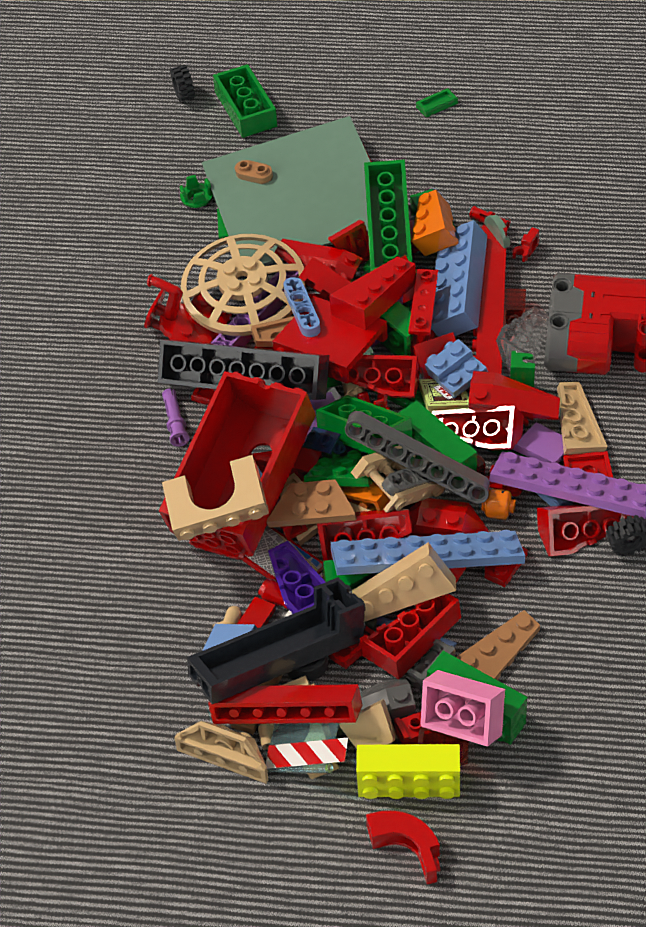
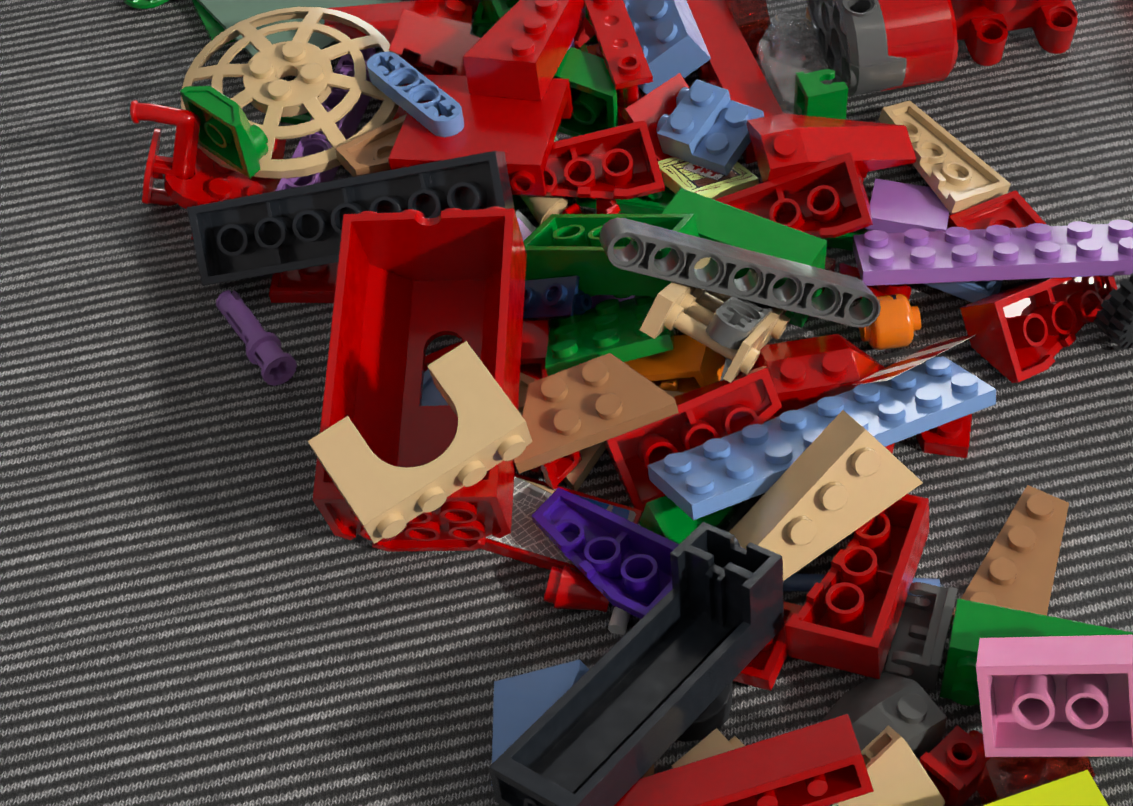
camera: 20 degrees left, 0 degrees up
tan arm [213,606,241,627] -> none
red tile [237,597,276,628] -> none
none -> green slope [180,86,268,178]
none -> sticker [852,335,975,385]

